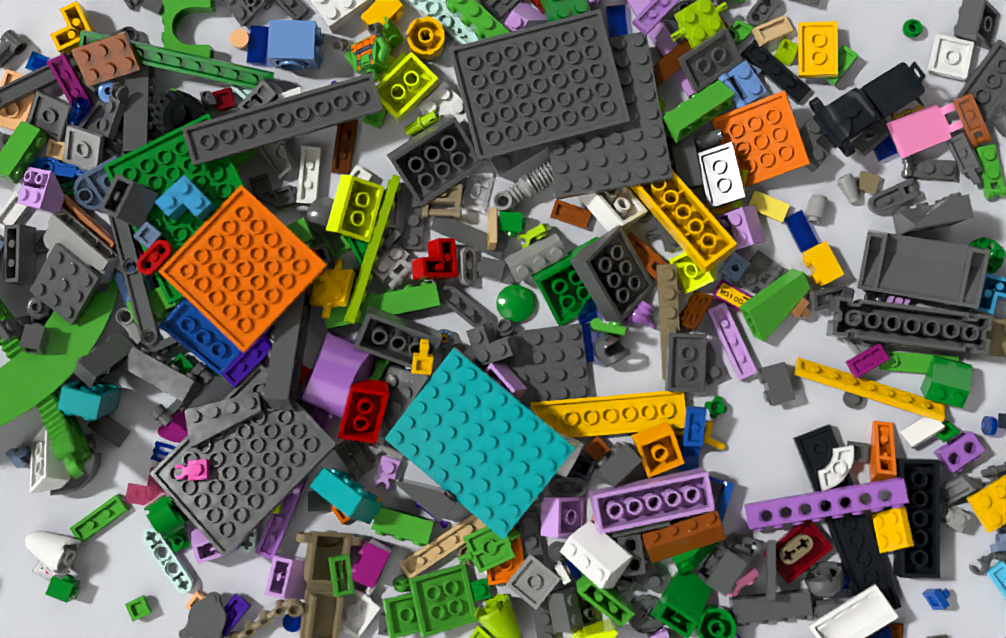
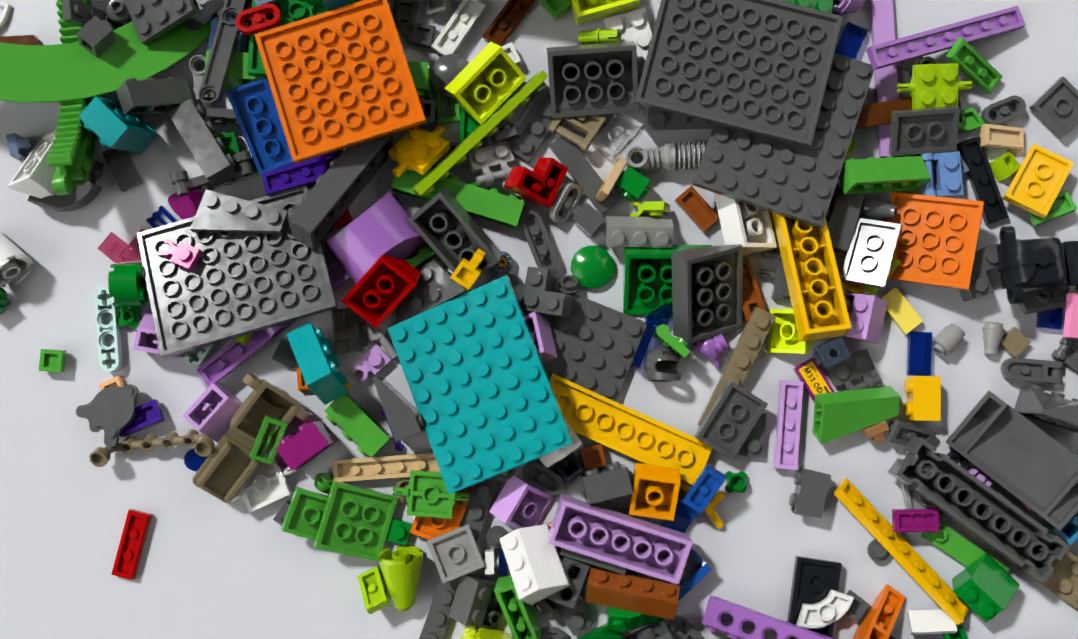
camera: 25 degrees right, 0 degrees up
bright green tile [70,494,130,544] -> none
reddish brown hinge [679,291,715,331] -> none

